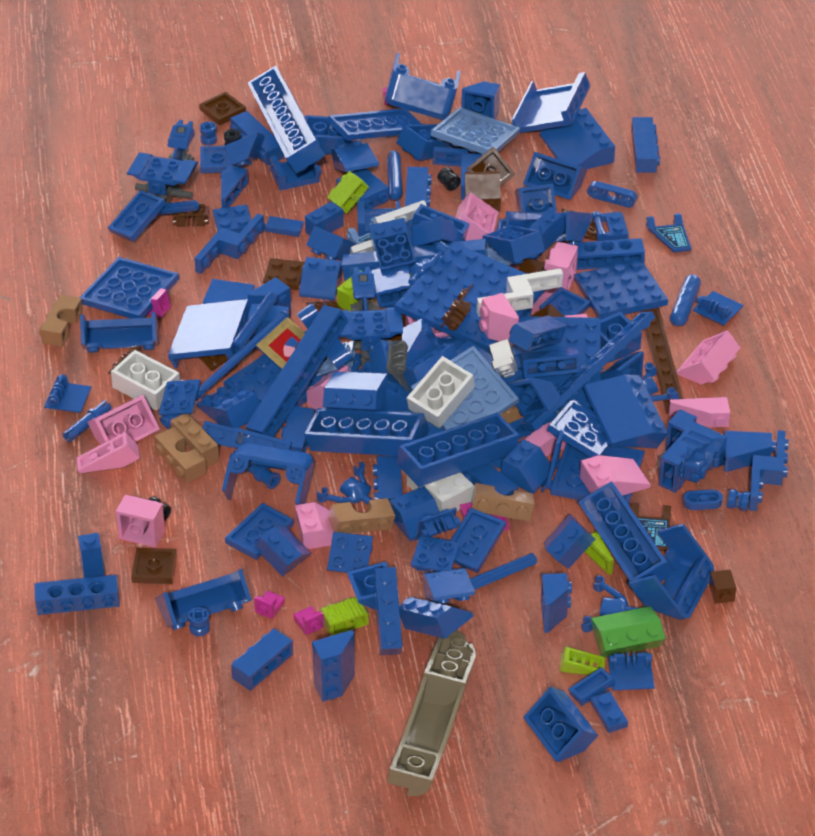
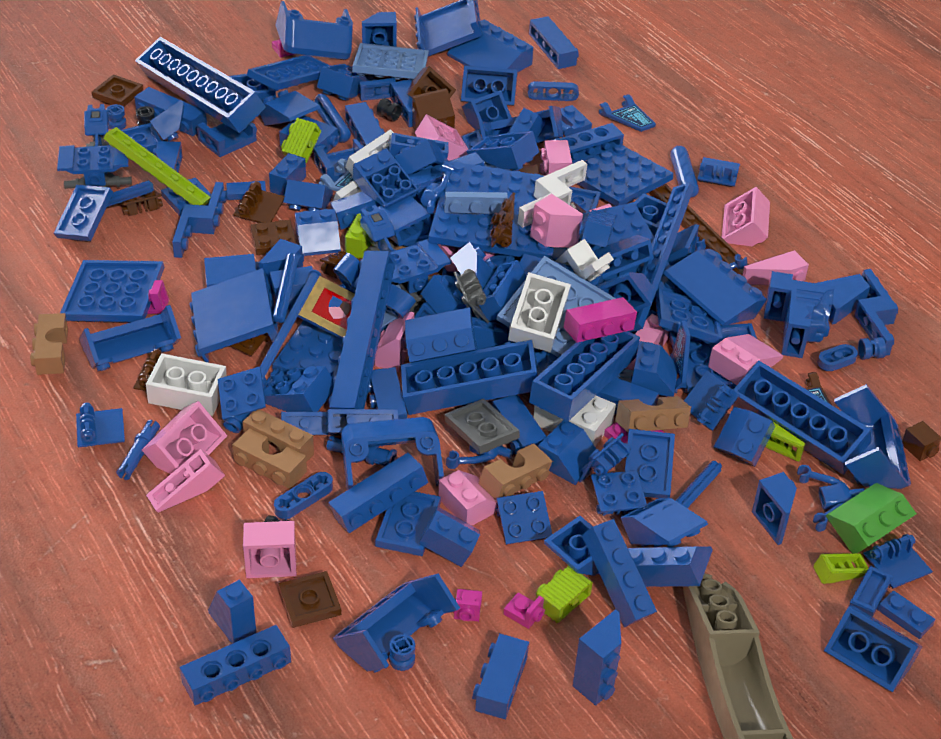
camera: 25 degrees left, 0 degrees up
none -> lime plate [103,127,211,206]
none -> reddish brown hinge [233,181,284,223]
none -> blue beam [274,472,333,519]
none -> blue brick [328,452,429,533]
none -> medium blue plate [444,192,508,214]
none -> dark grey plate [444,399,520,454]
none -> dark pink brick [563,297,637,343]
none -> blue hinge [684,370,740,431]

